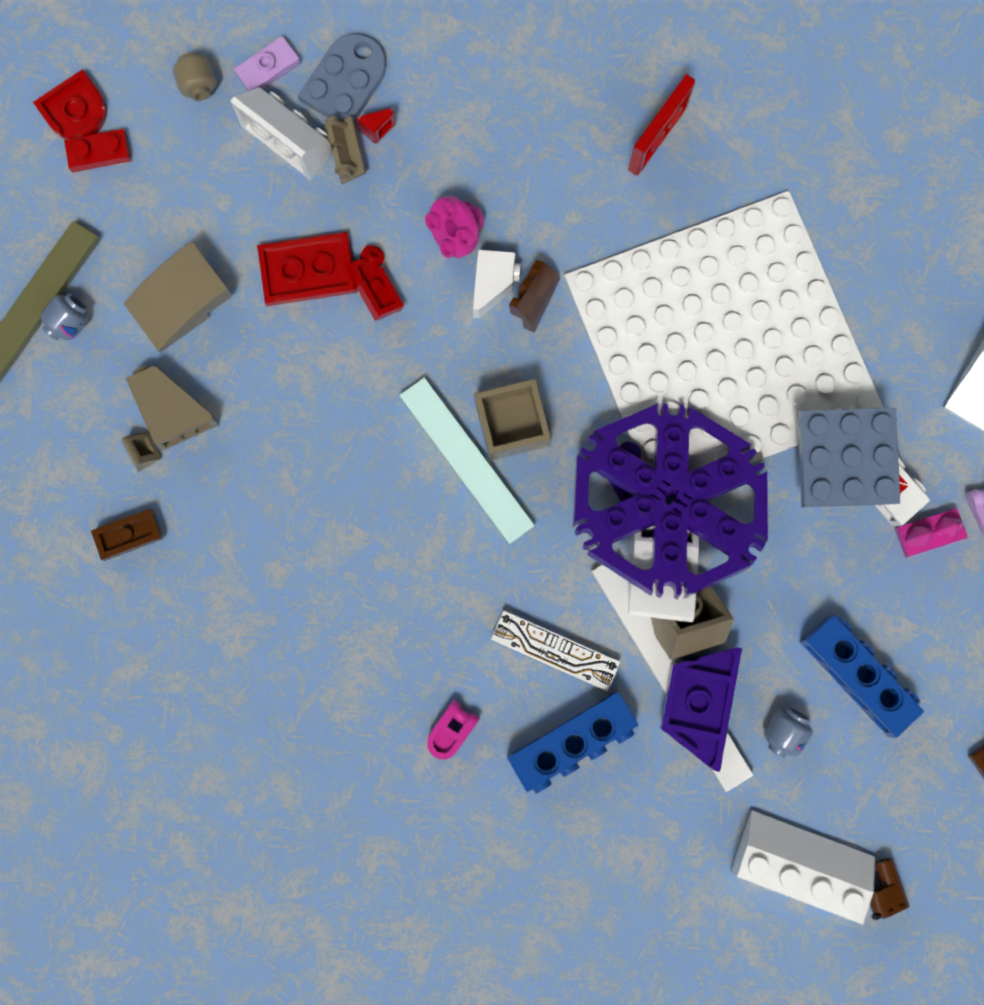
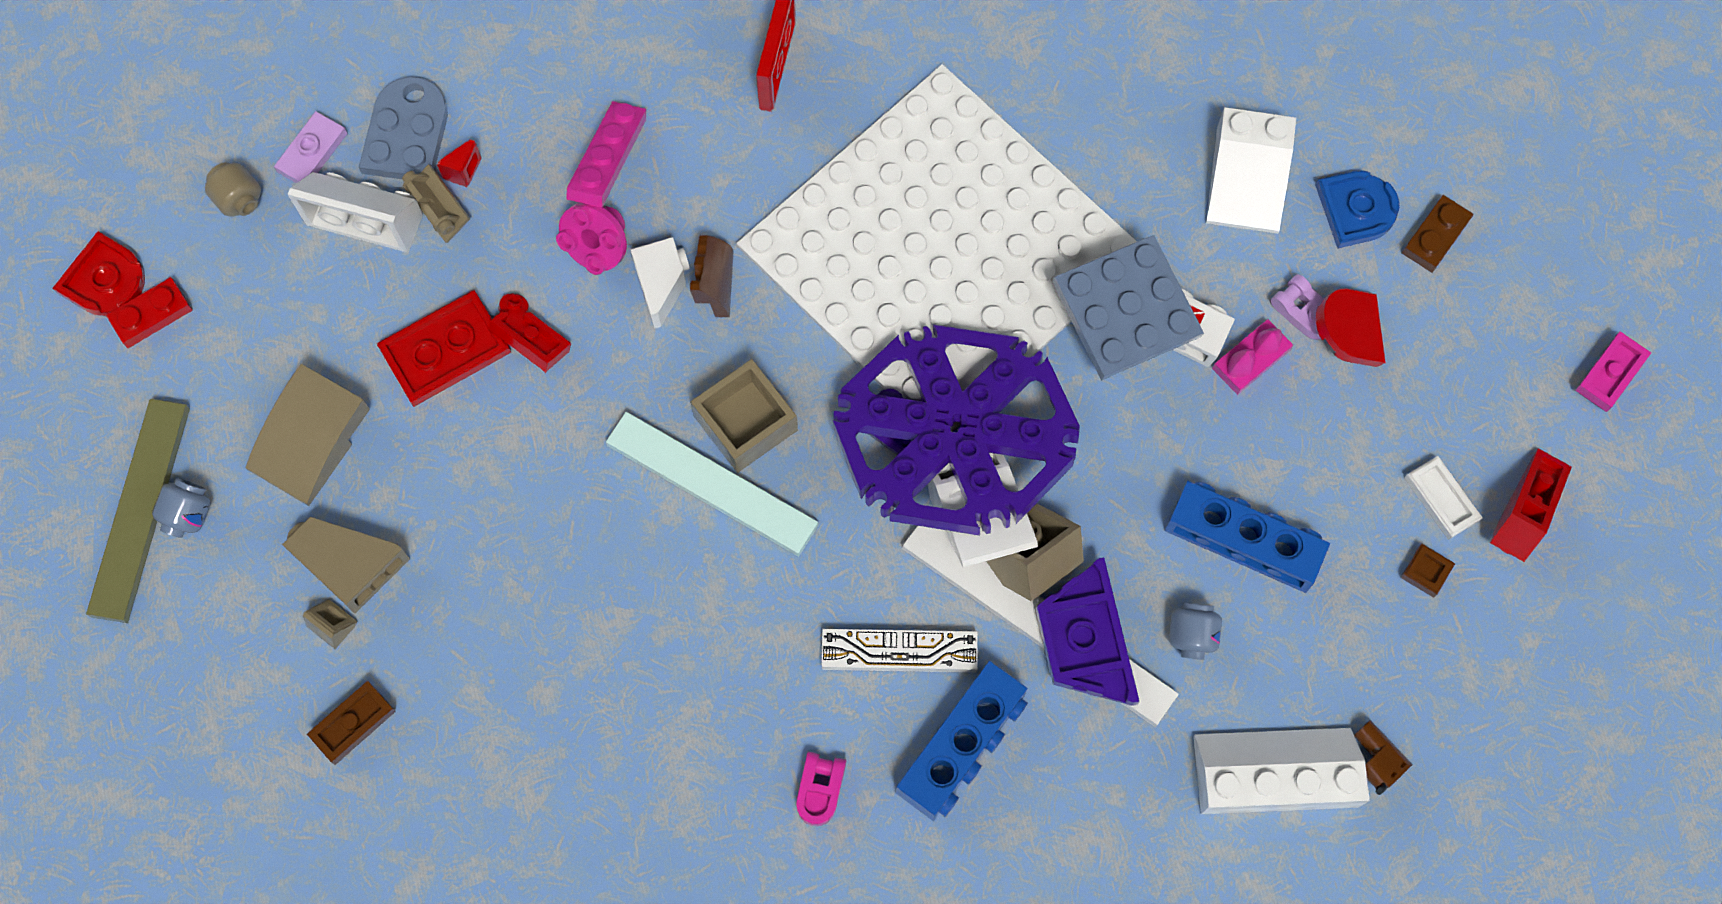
camera: 25 degrees left, 10 degrees down
none -> dark pink plate [566,101,646,208]

